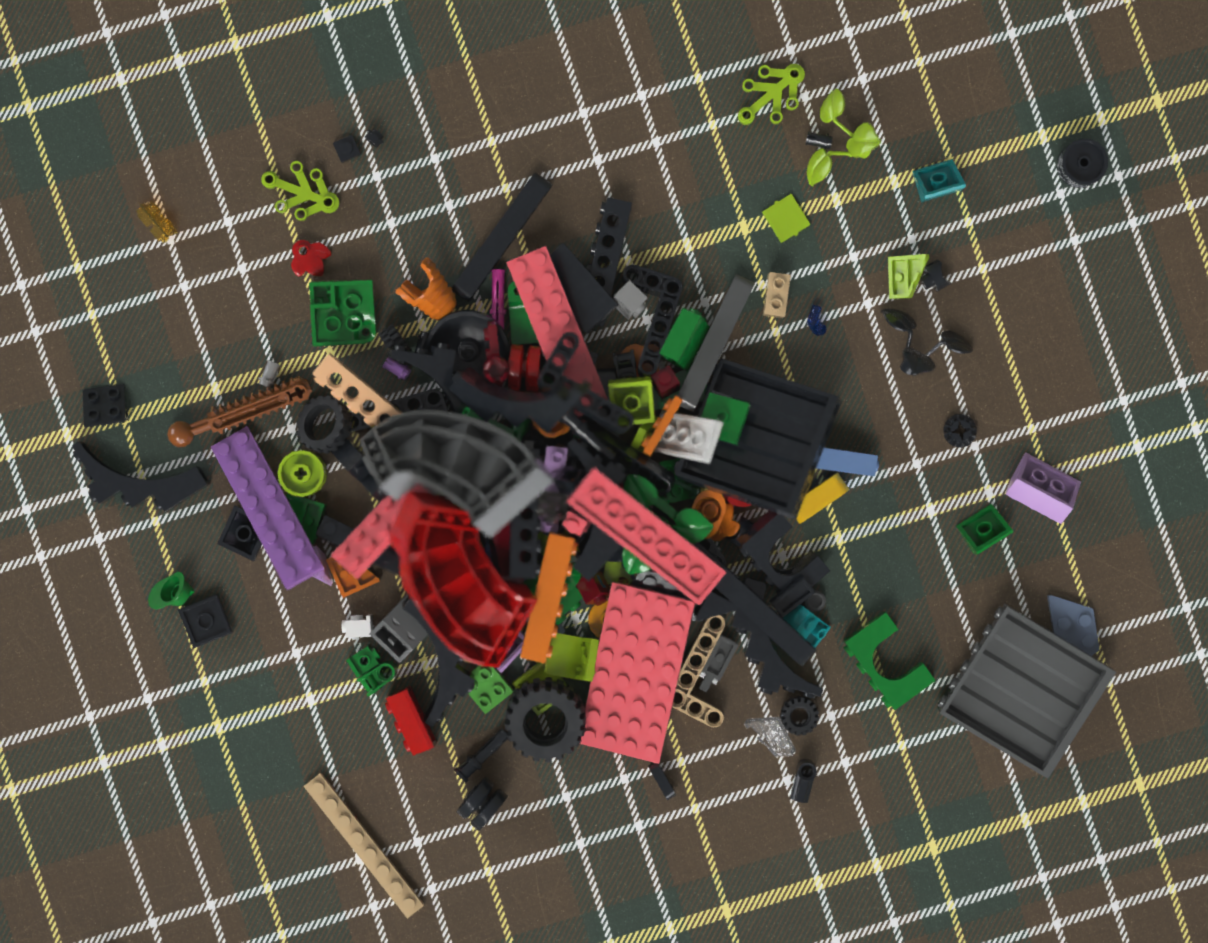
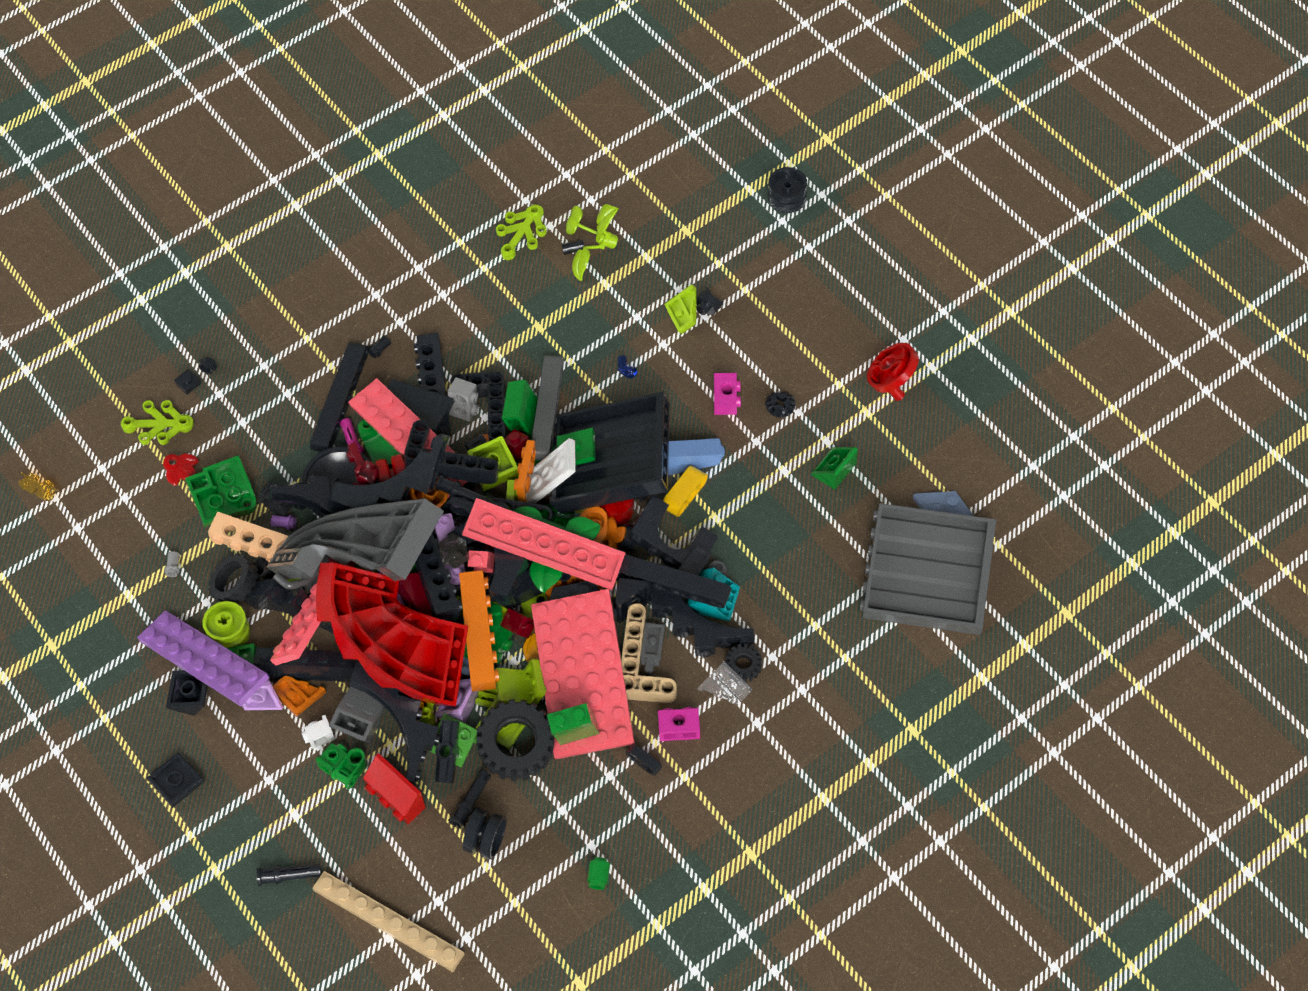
camera: 20 degrees left, 30 degrees down
black arch [72,441,210,512] -> none
black hinge [83,384,129,428] -> none
green piece [148,572,194,610] -> none
dark orange gear [167,376,312,447] -> none
orange hair [396,257,456,320] -> none
lime piece [762,194,811,243] -> none
tan brick [762,272,791,318] -> none
black piece [790,759,817,803] -> none
green arch [843,611,936,710] -> none
black plant [881,309,973,376] -> none
teal slope [912,159,966,203] -> none
lavender slope [1006,453,1081,524] -> none
none -> black pin [256,864,321,887]
none -> black pin [368,336,391,358]
none -> black piece [435,720,460,783]
none -> green brick [547,703,600,745]
none -> green brick [587,857,610,890]
none -> dark pink brick [658,707,700,741]
none -> dark pink brick [714,373,741,415]
none -> red piece [867,343,919,401]

